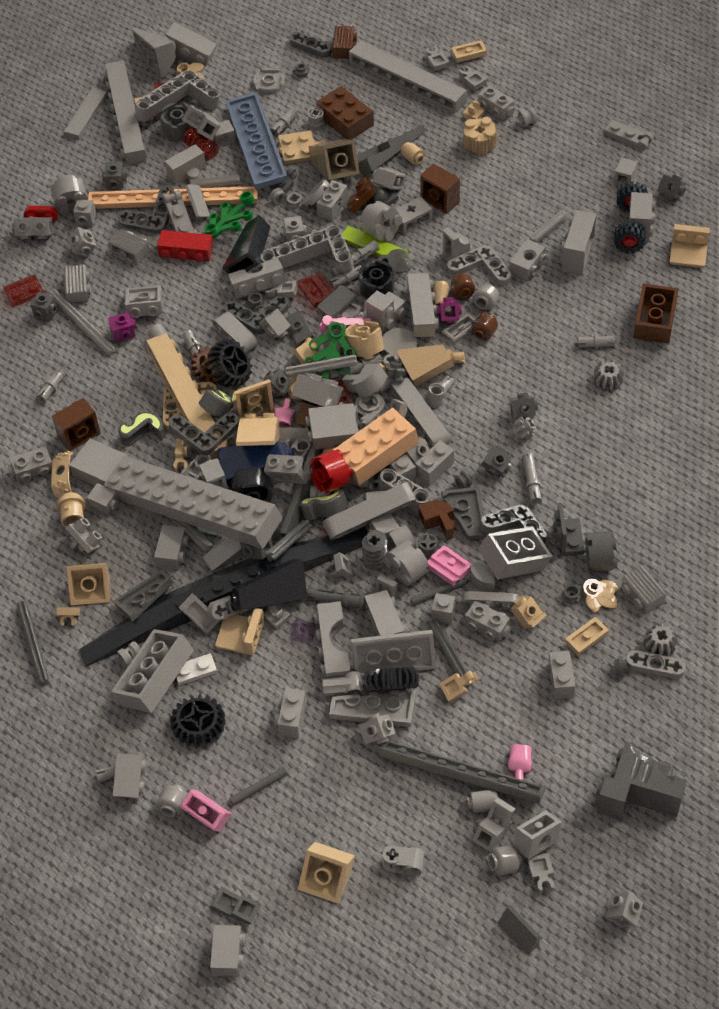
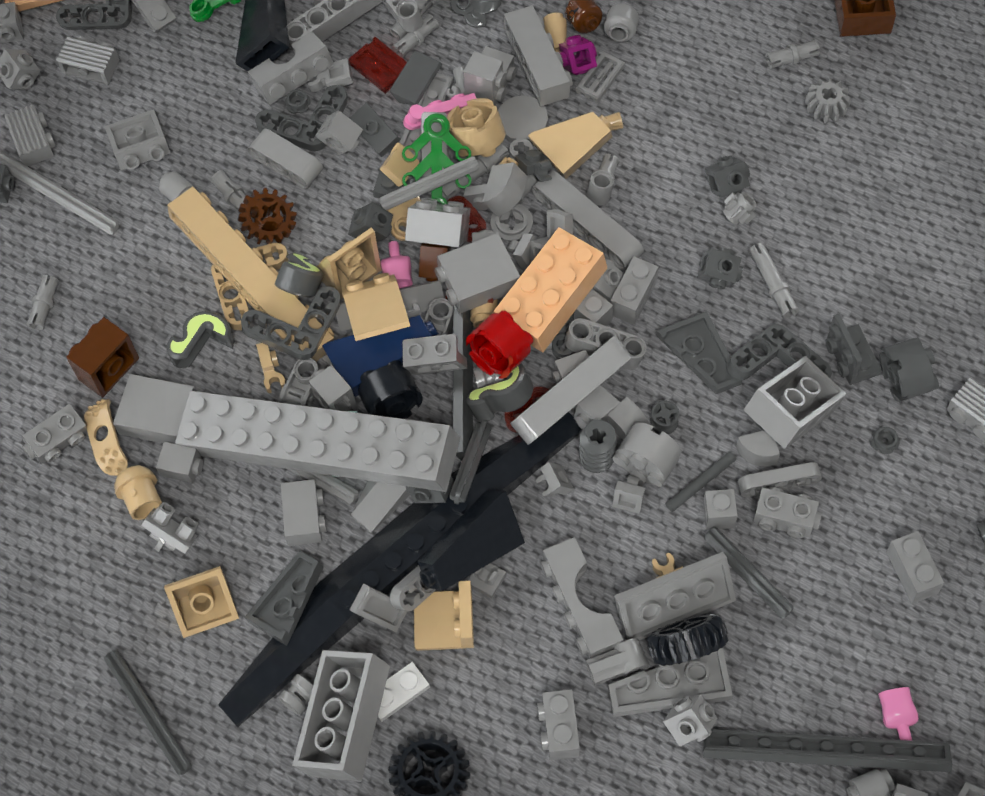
camera: 15 degrees left, 10 degrees up
tan tile [57,607,80,625] -> none
magenta brick [108,312,137,342] -> none
red brick [157,230,214,262] -> none
black gear [206,339,253,388] -> none
slope [289,618,315,642] -> none
dark grey pin [306,587,367,611] -> none
black brick [359,260,395,299] -> none
light grey brick [364,590,408,636] -> none
reddish brown brick [418,500,456,540] -> none
bright pink plate [427,546,473,586] -> none
tan plate [440,671,479,702] -> none
dark grey bush [454,471,472,489] -> none
reddish brown head [471,313,498,340] -> none
tan brick [510,596,546,628] -> none
tan plate [565,617,609,656] -> none
tan plate [583,579,619,613] -> none

